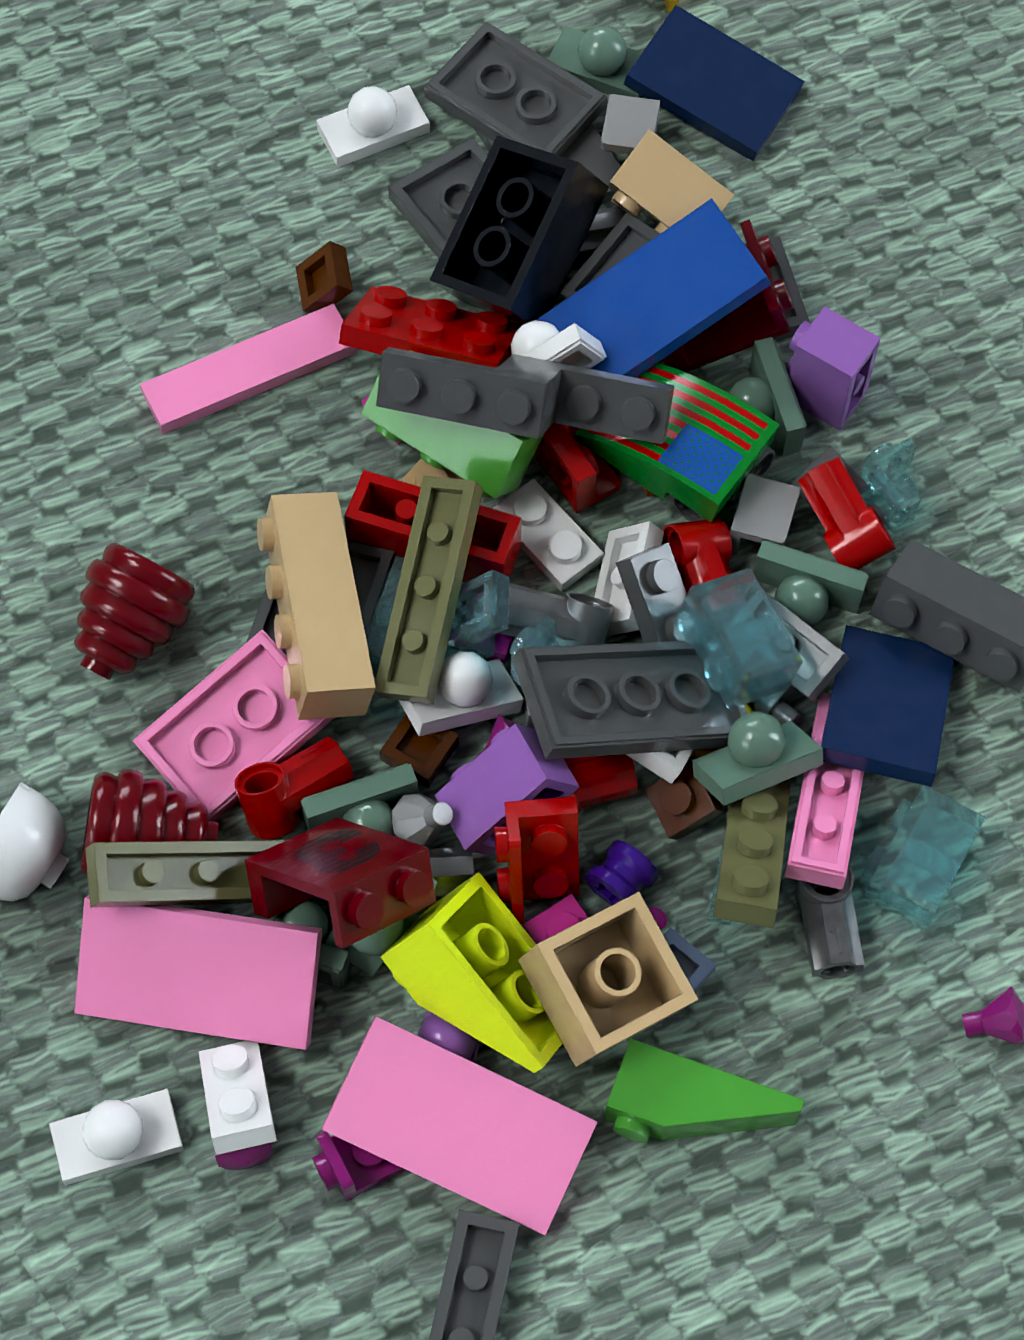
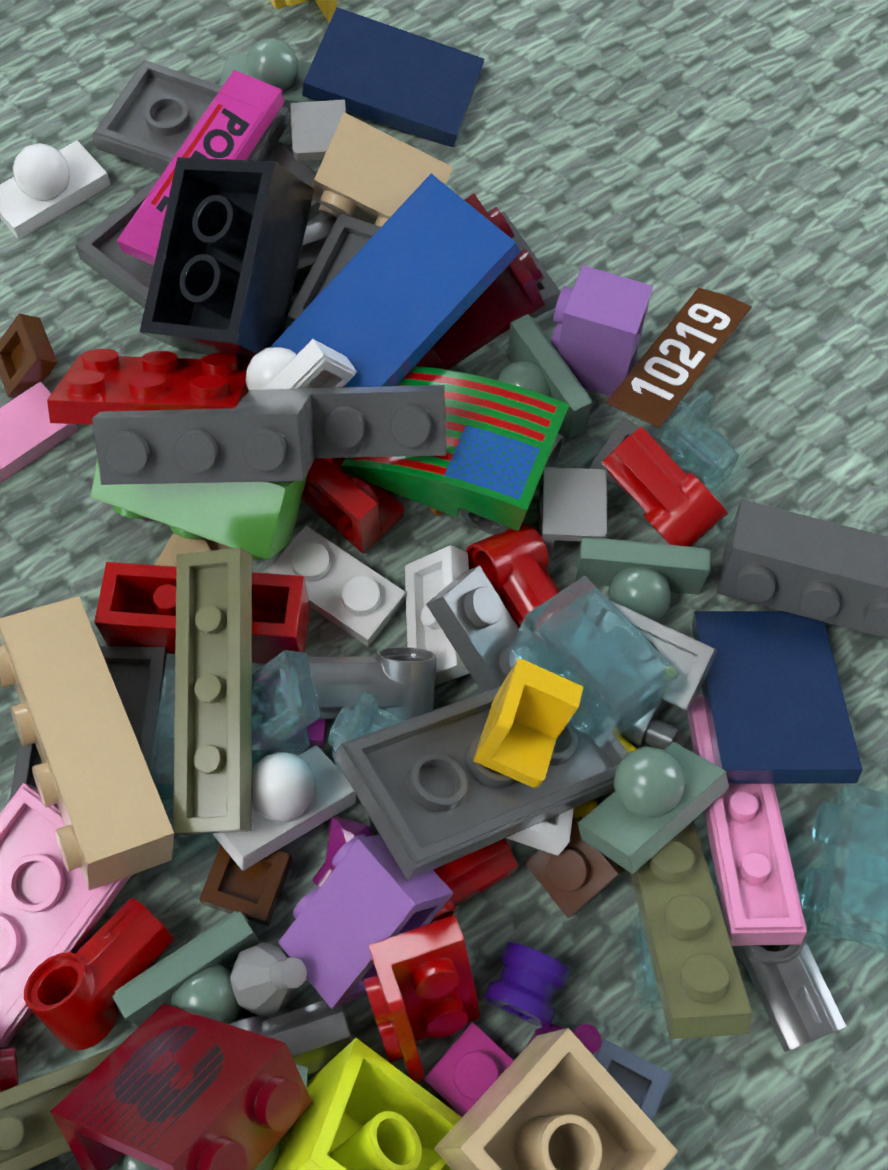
camera: 15 degrees left, 0 degrees up
none -> dark pink tile [117,70,285,266]
none -> yellow panel [473,657,584,788]
none -> reddish brown sticker [605,287,752,429]

